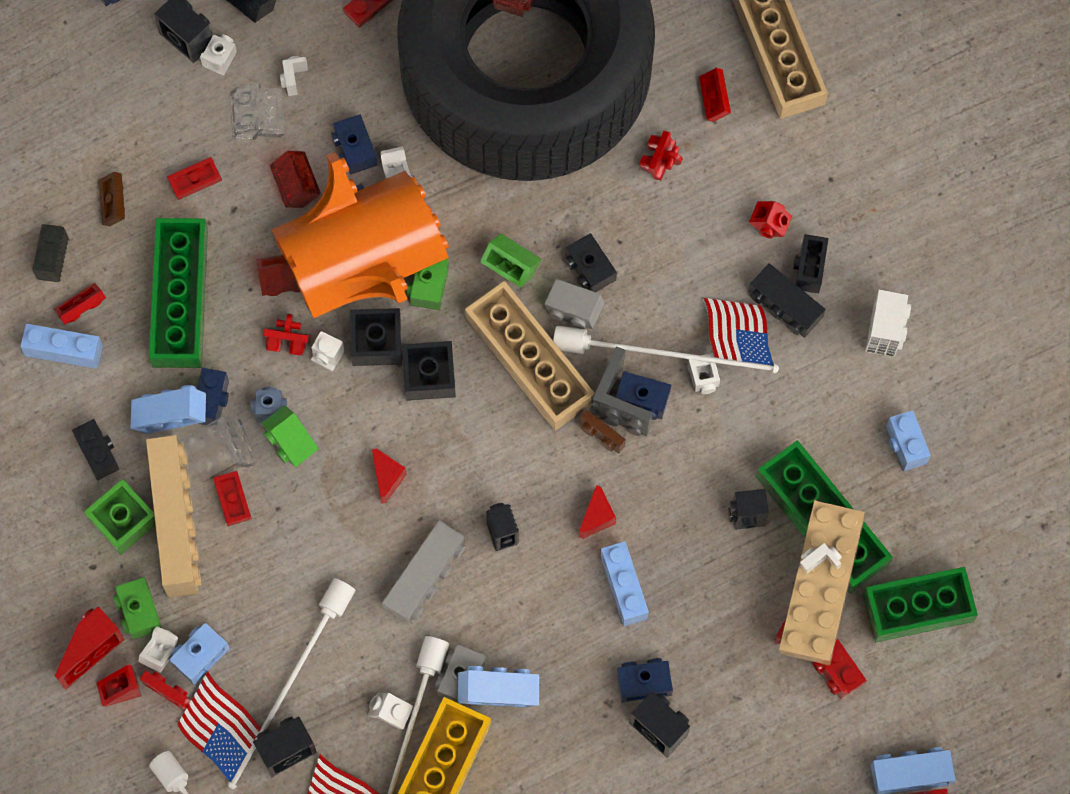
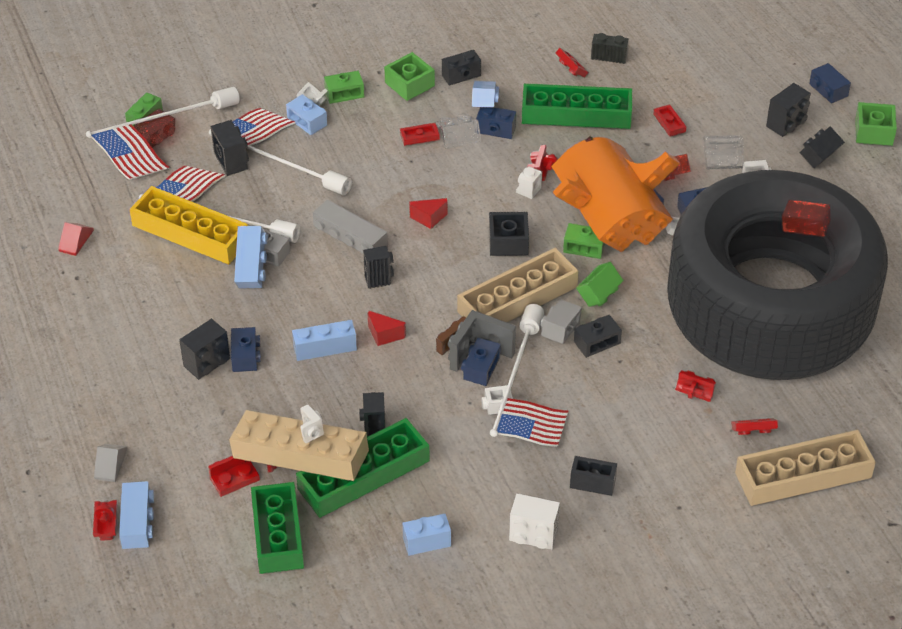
camera: 95 degrees right, 25 degrees down
light blue brick [20,324,103,369] -> none
red slope [55,606,125,690] -> none
red slope [97,665,142,707] -> none
reddish brown plate [99,172,125,226] -> none
red plate [140,670,190,711] -> none
tan brick [146,435,202,598] -> none
white brick [200,34,237,76] -> none
sand blue brick [251,387,287,423] -> none
bright green brick [261,405,319,468] -> none
black brick [350,308,402,366] -> none
white bracket [368,692,413,729] -> none
black brick [748,263,826,338] -> none
red brick [749,201,792,239] -> none

